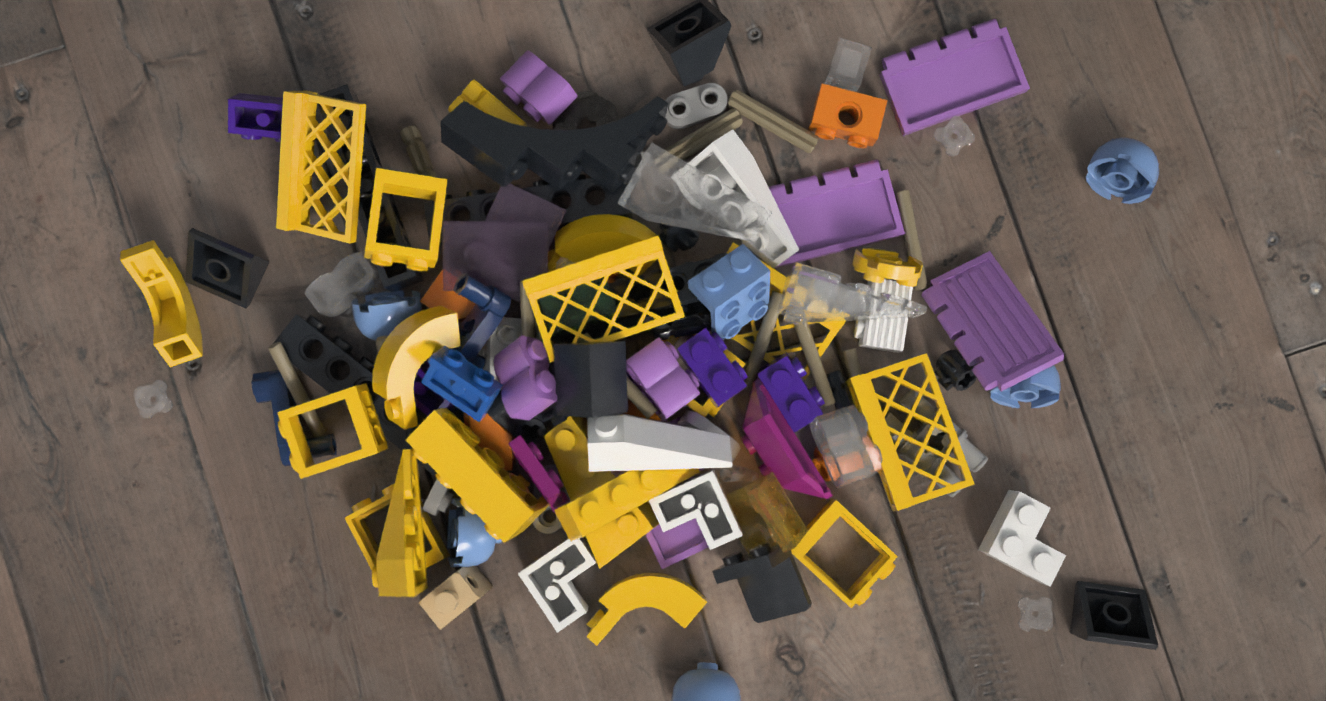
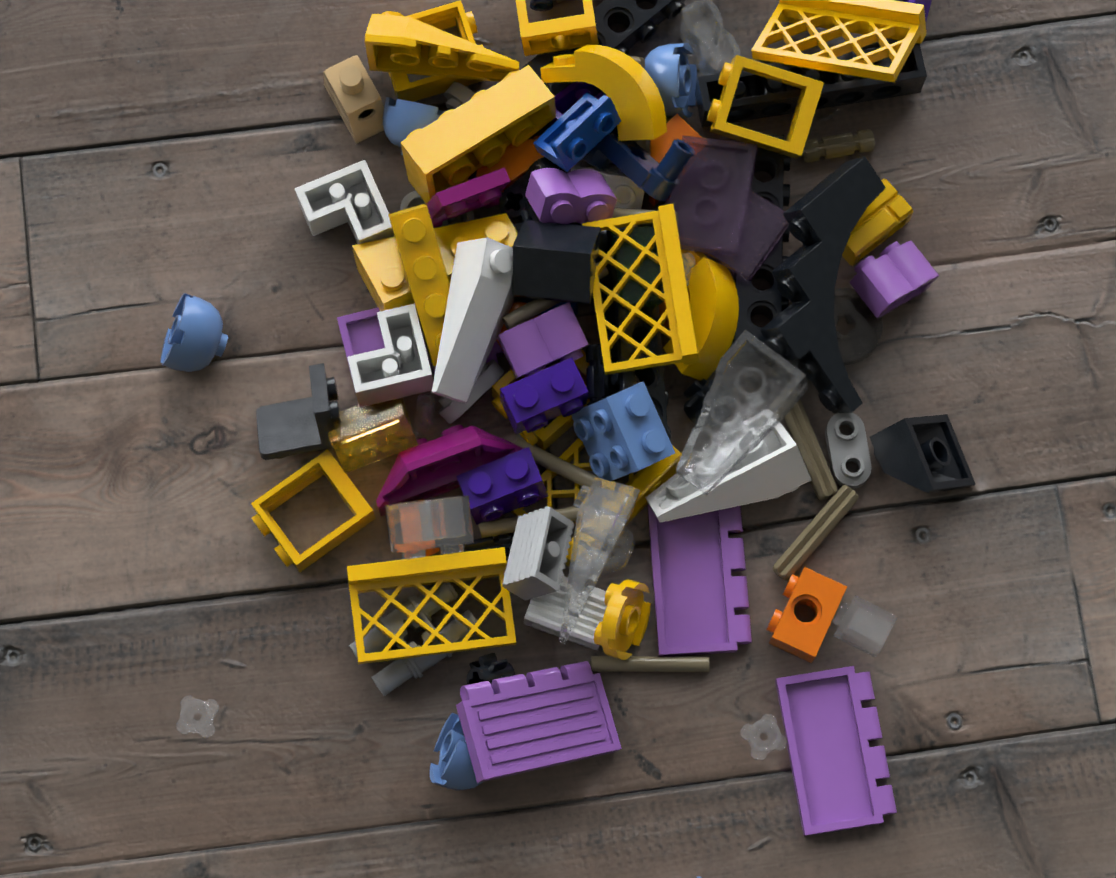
camera: 100 degrees right, 10 degrees down
yellow arch [586,573,707,646] -> none
white brick [978,490,1066,587] -> none
black slope [1070,581,1158,650] -> none
none -> light grey brick [502,506,575,601]

